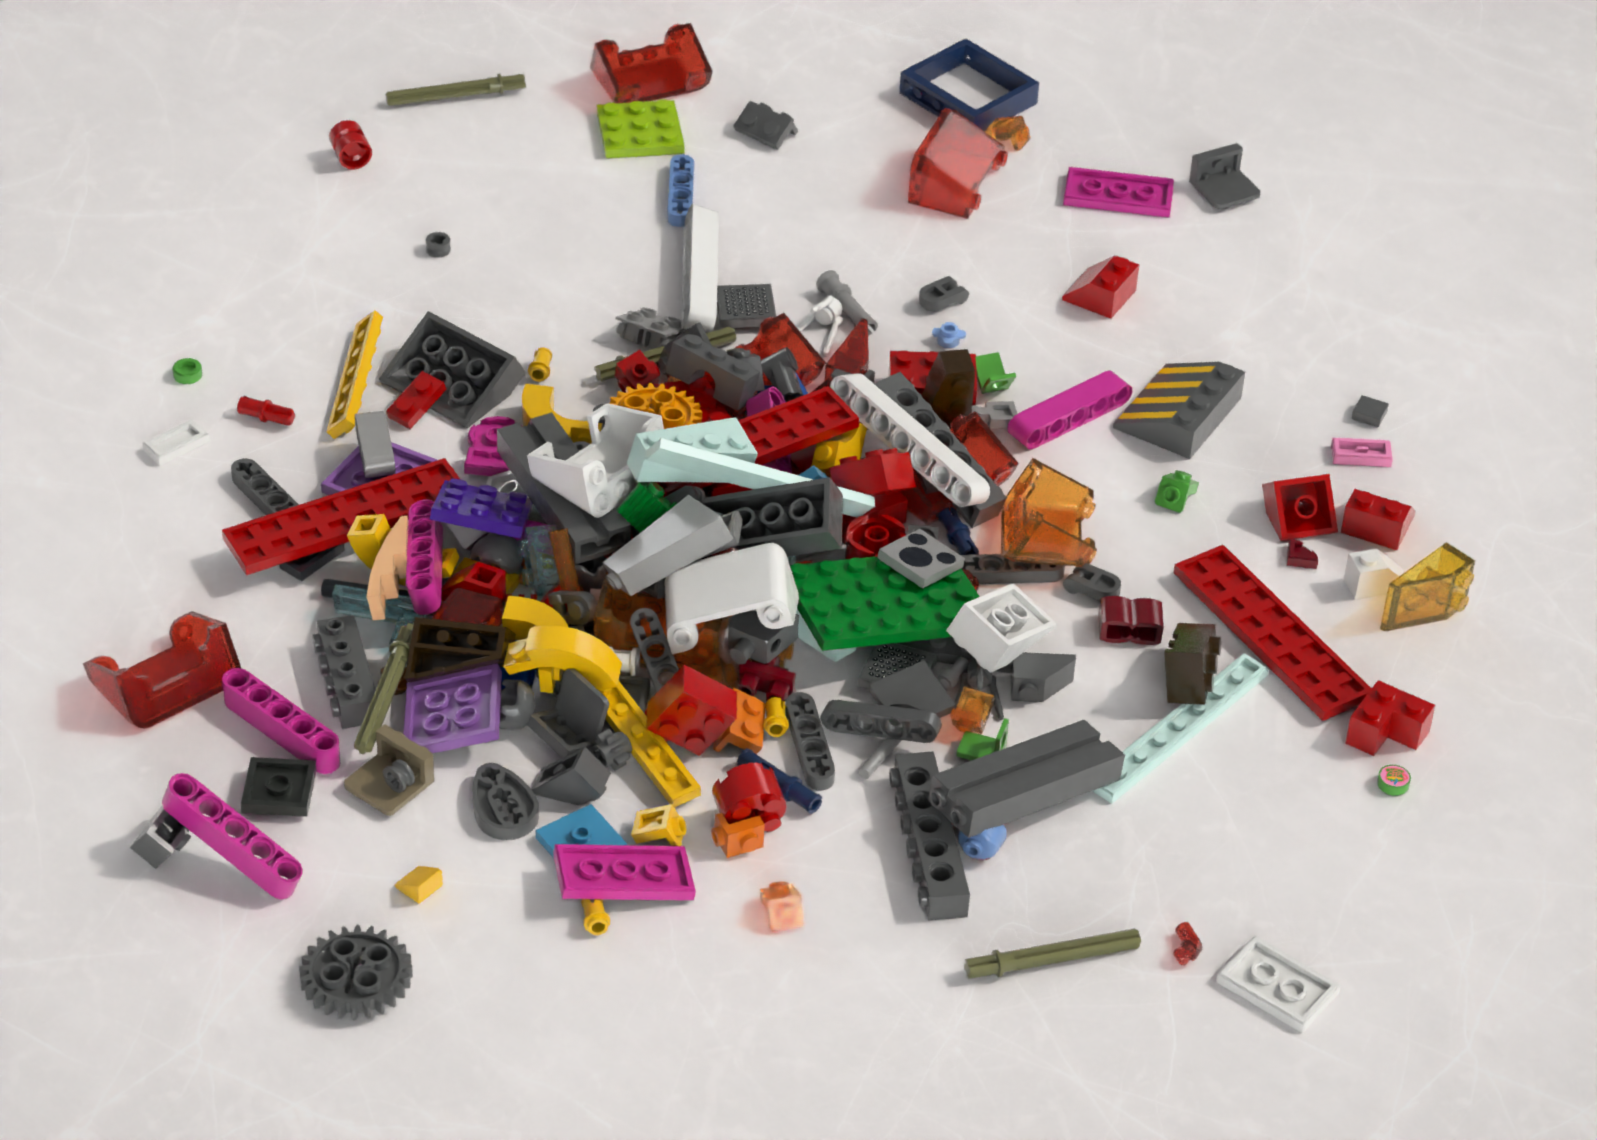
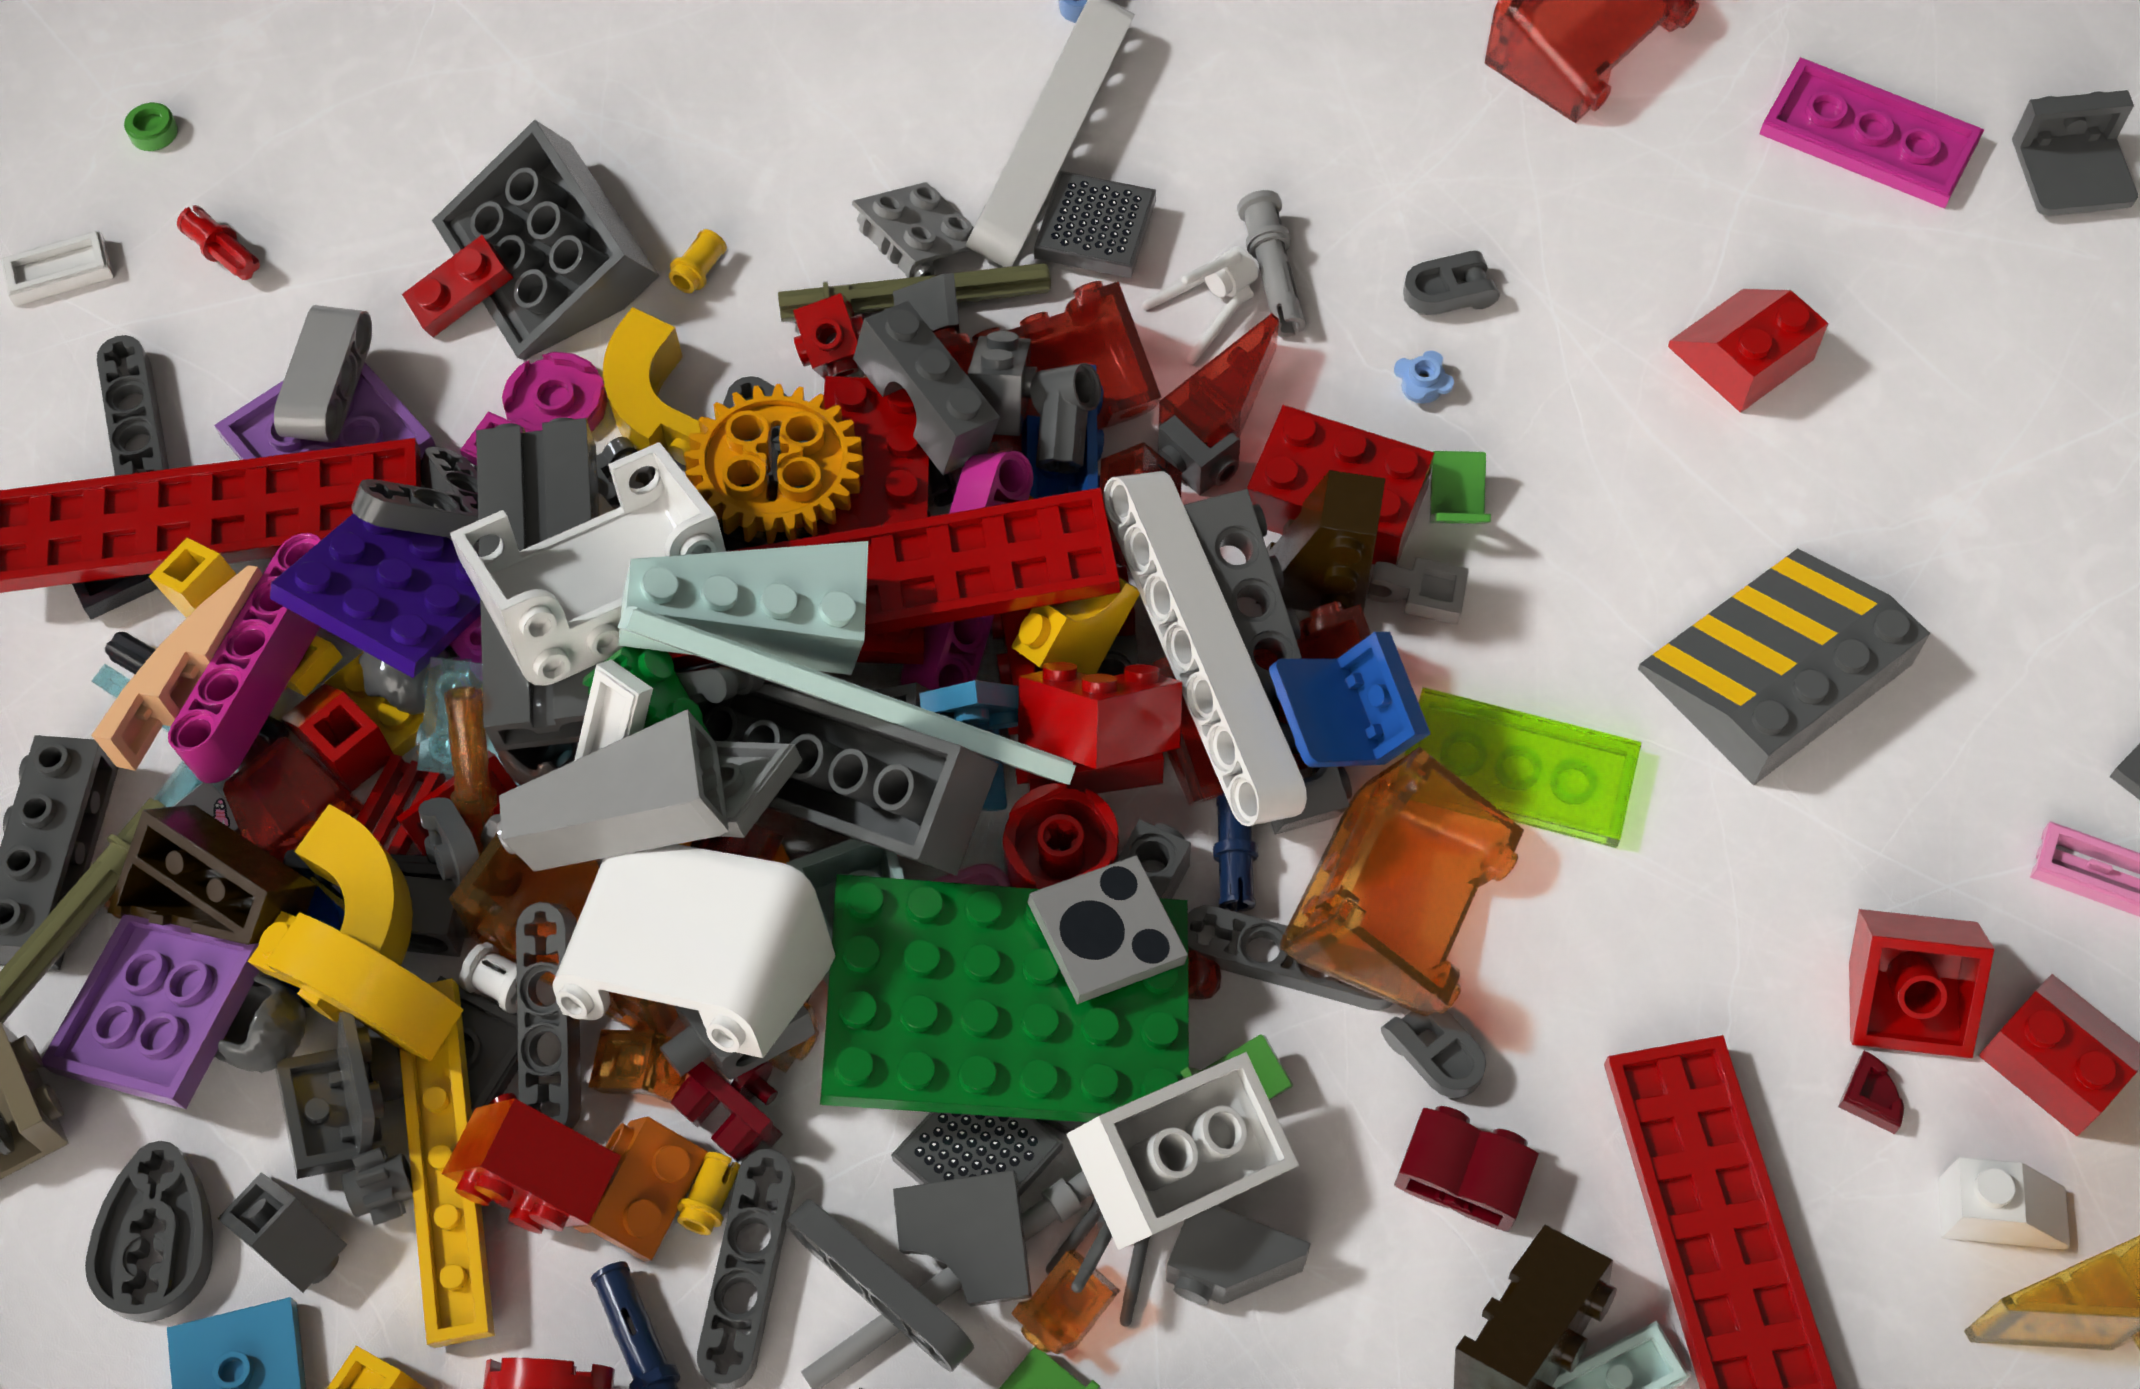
camera: 25 degrees right, 20 degrees up
yellow plate [326,310,383,439] -> none
dark pink beam [1007,370,1133,450] -> none
bright green bracket [1155,470,1199,513] -> none
none -> dark grey beam [351,447,479,542]
none -> white tile [574,659,653,761]
none -> blue bracket [1269,632,1431,768]
none -> clear neon green tile [1395,687,1642,848]

